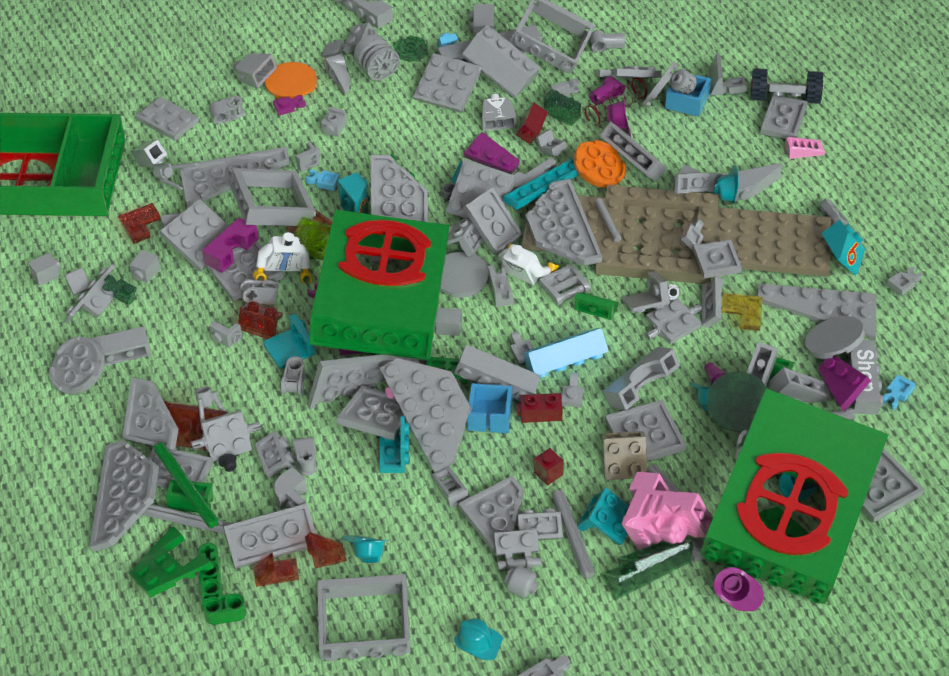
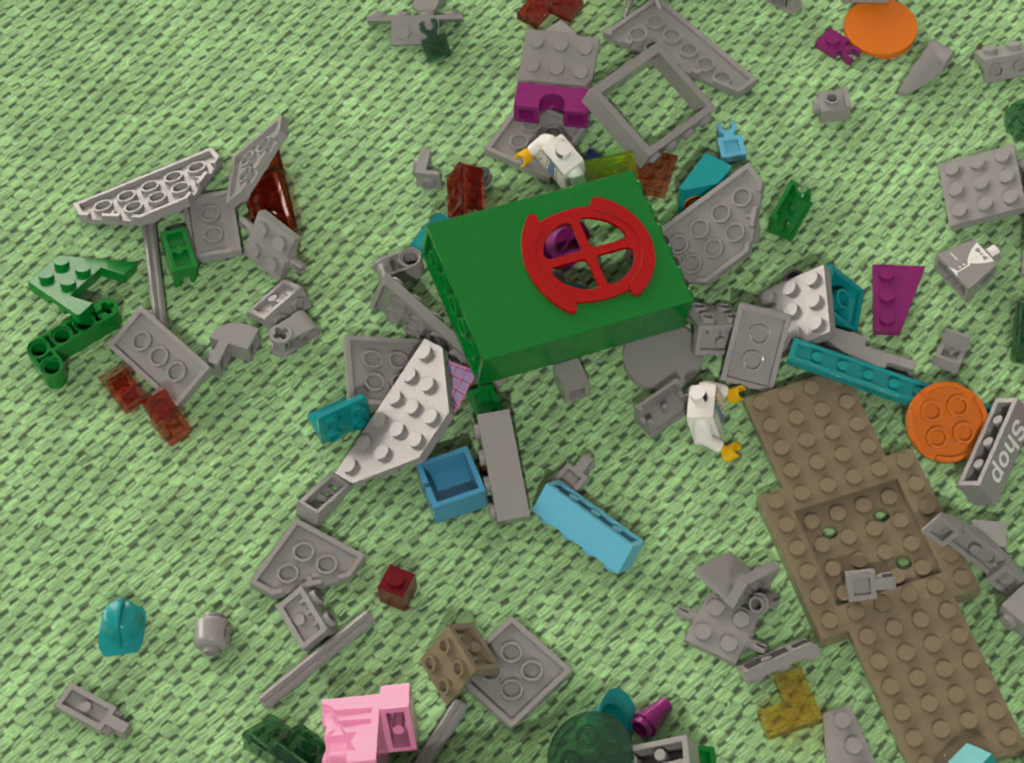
camera: 65 degrees right, 10 degrees up
light grey tile [49,336,105,395] -> none
light grey brick [90,326,151,366] -> none
light grey brick [129,250,160,283] -> none
green axle [154,442,219,529] -> none
light grey plant [195,386,227,430] -> none
black piece [219,454,237,472] -> none
light grey piece [240,279,279,305] -> none
light grey bracket [296,142,321,172] -> none
light grey window [318,574,411,661] -> none
light grey slope [322,40,343,58] -> none
teal piece [341,535,389,563] -> none
light grey wheel [354,34,400,81] -> none
light grey plate [493,529,541,571] -> none
dark red brick [515,102,548,144] -> none
dark red brick [516,393,563,423] -> none
light grey plate [526,179,602,266] -> none
light grey plate [539,264,591,306] -> none
light grey plate [562,372,583,408] -> none
green panel [574,292,618,320] -> none
teal bracket [577,488,629,545] -> none
light grey bar [595,198,621,242] -> none
light grey arch [603,347,680,410] -> none
light grey plate [693,240,742,278] -> none
teal piece [714,165,739,204] -> none

